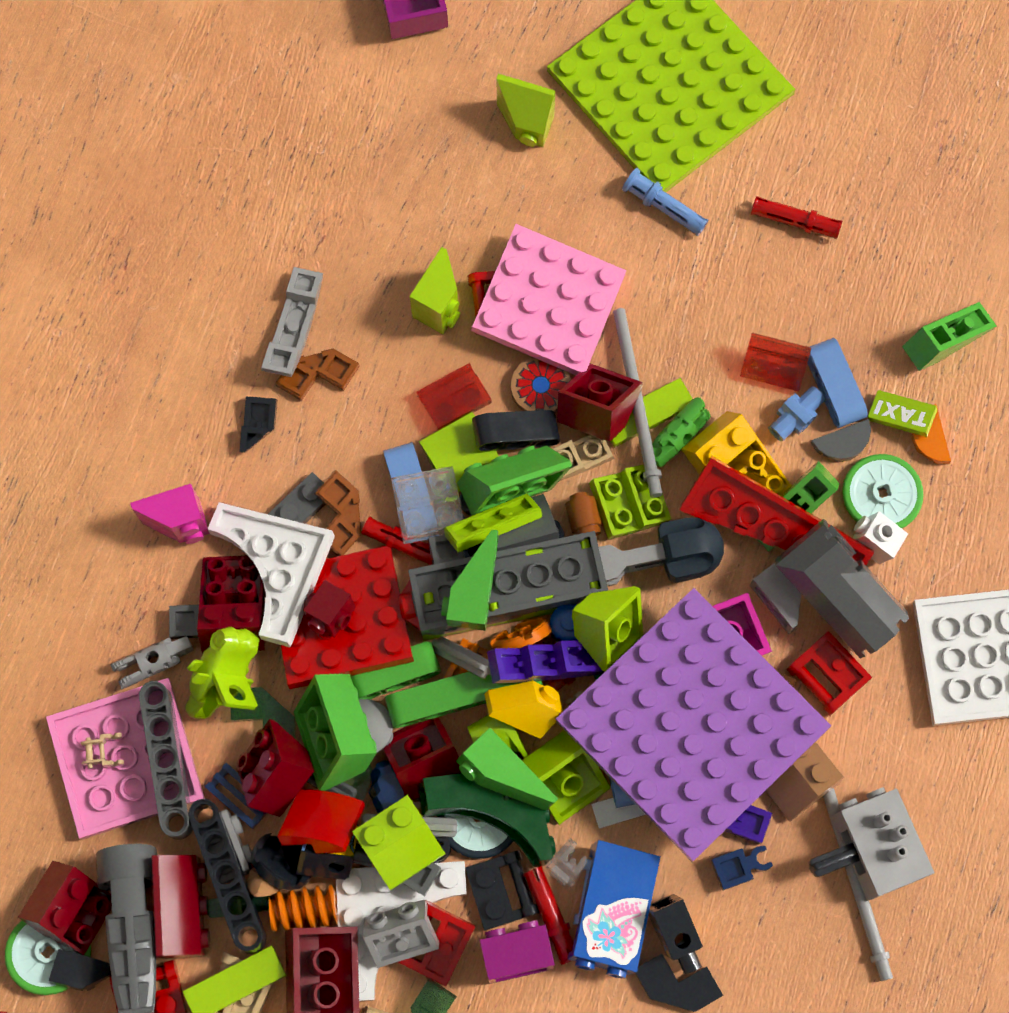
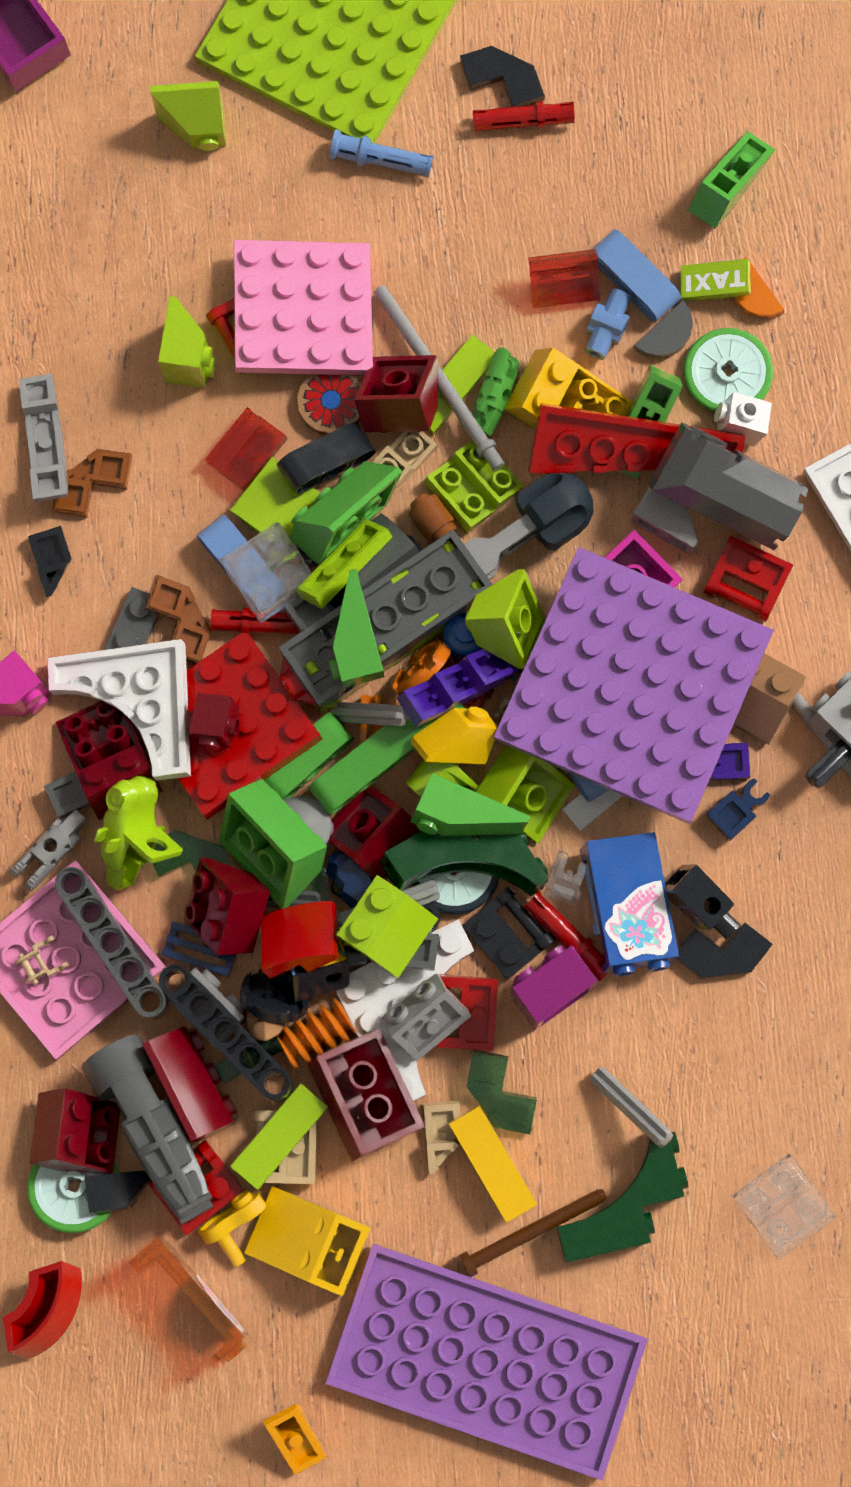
camera: 20 degrees left, 5 degrees up
none -> black tile [460,46,545,107]

